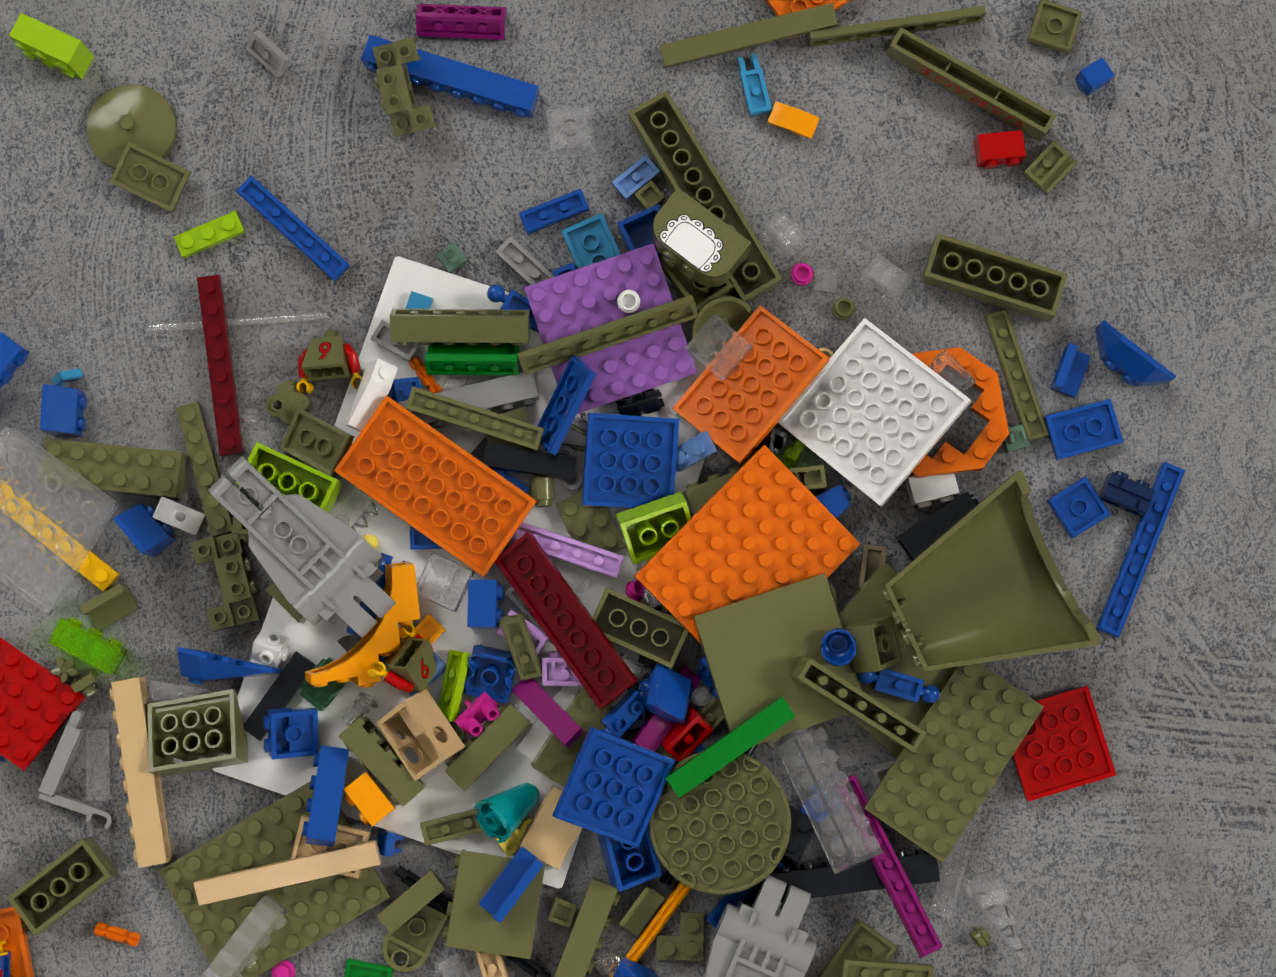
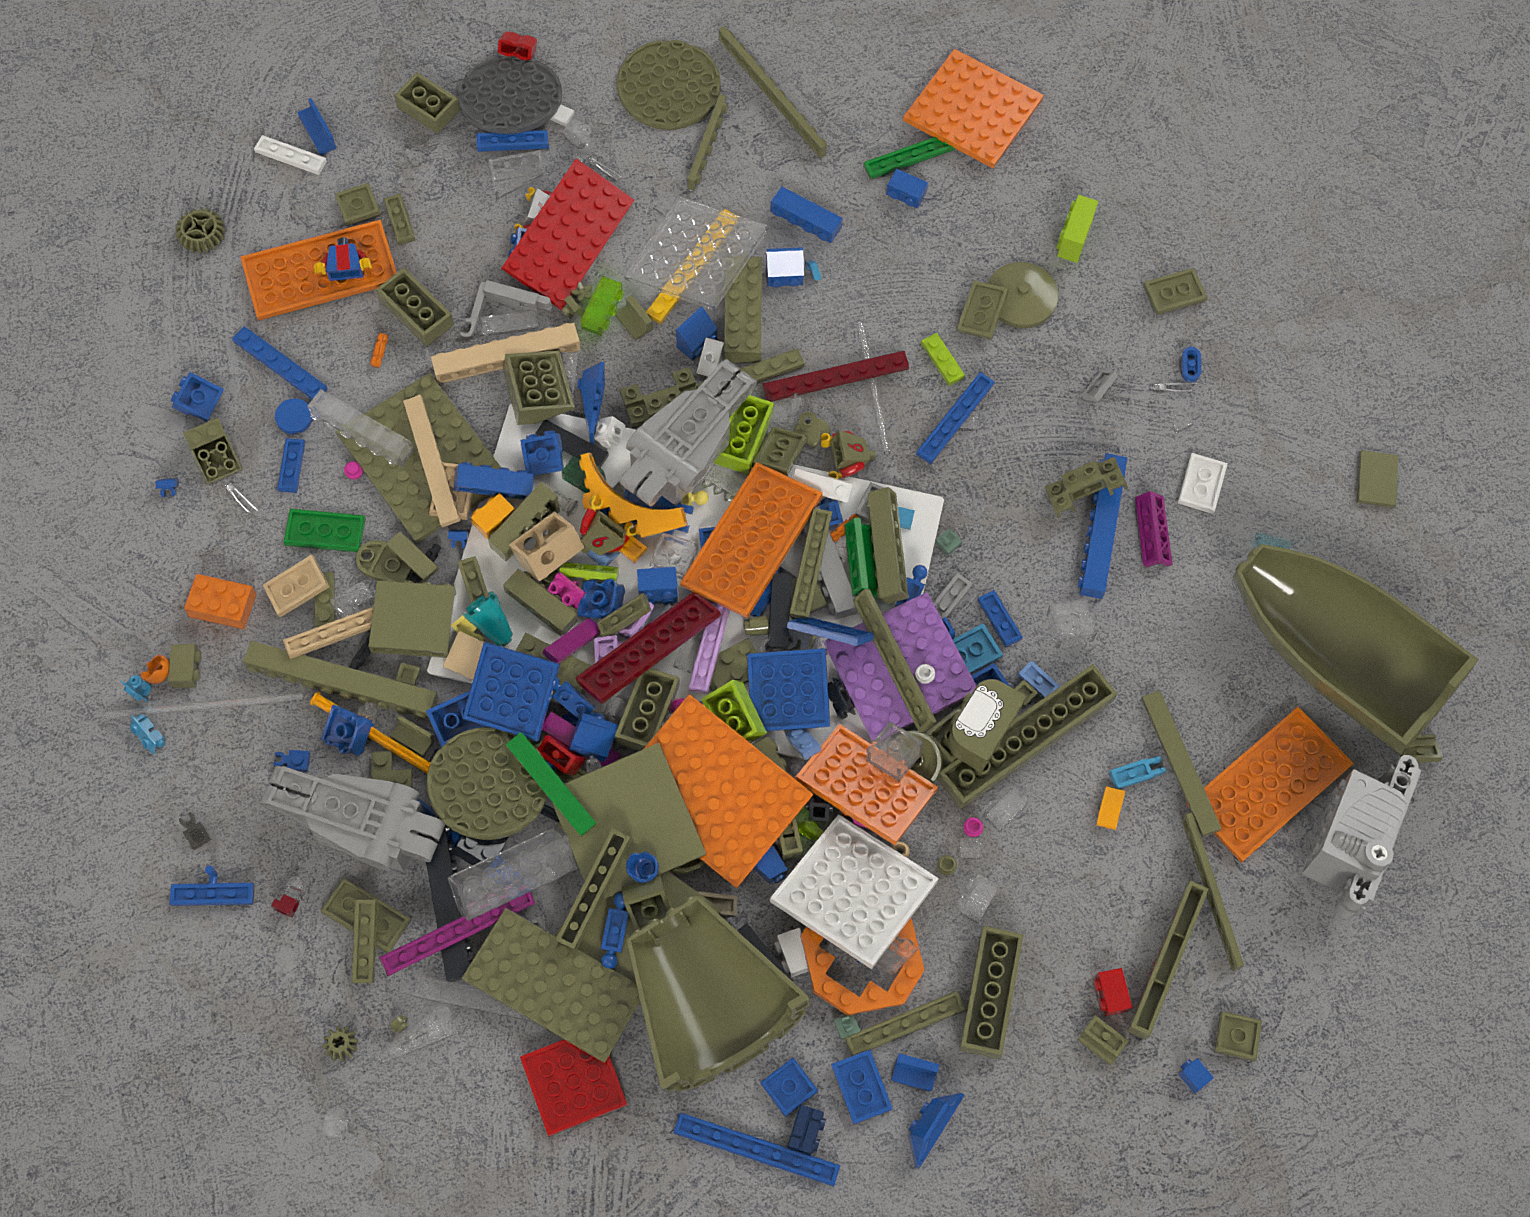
camera: 80 degrees right, 15 degrees down
blue panel [479,847,544,923] -> none

